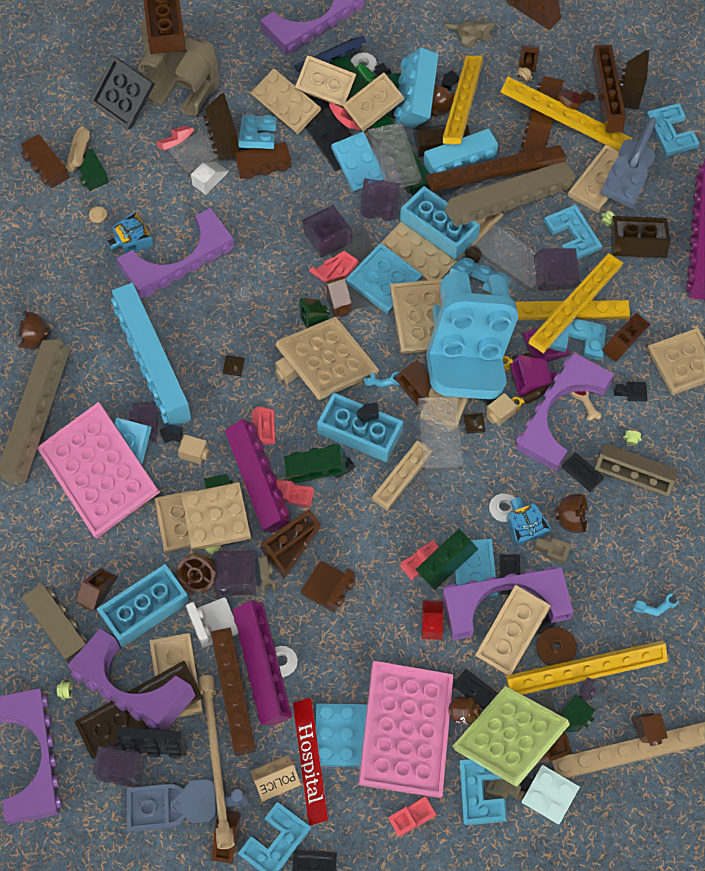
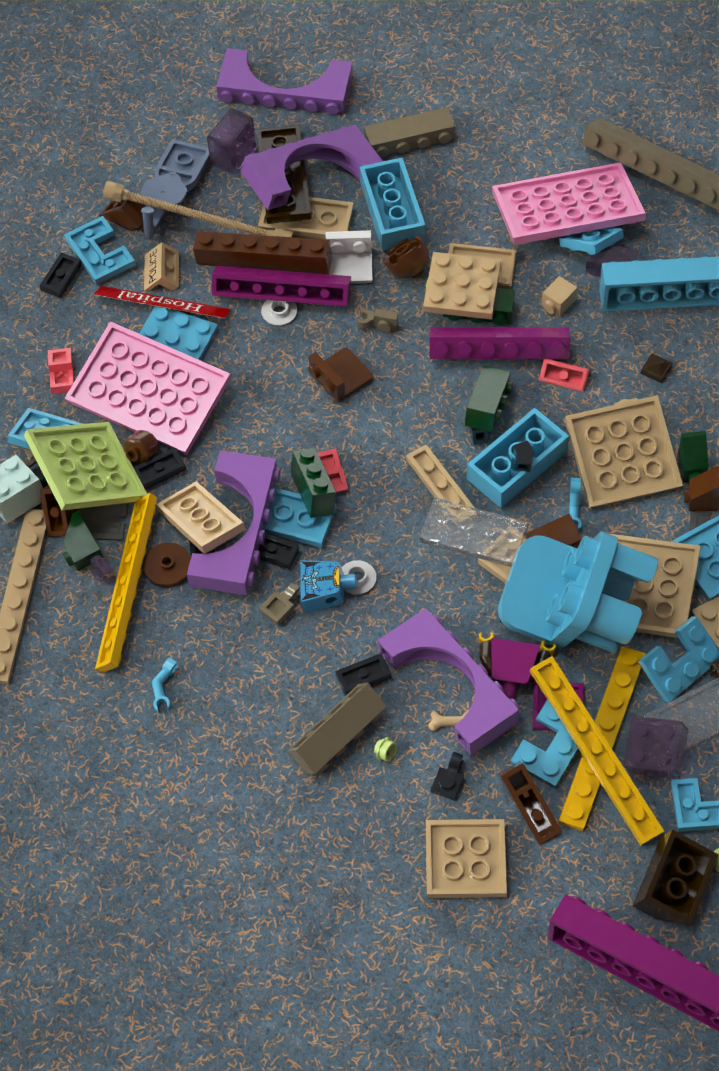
camera: 115 degrees right, 5 degrees down
yellowish green plate [57,680,72,701] -> none
reddish brown slope [76,568,118,611] -> none
black plate [116,728,187,759] -> none
black piece [159,425,183,443] -> none
clear purple brick [215,550,257,597] -> none
reddish brown wedge [260,509,321,579] -> none
coral slope [276,480,315,508] -> none
red slope [421,600,443,640] -> none
dark brown tile [464,413,485,434] -> none
tan brick [486,393,517,426] -> none
reddish brown cylinder [555,494,588,533] -> none
reddish brown slope [631,713,668,746] -> none

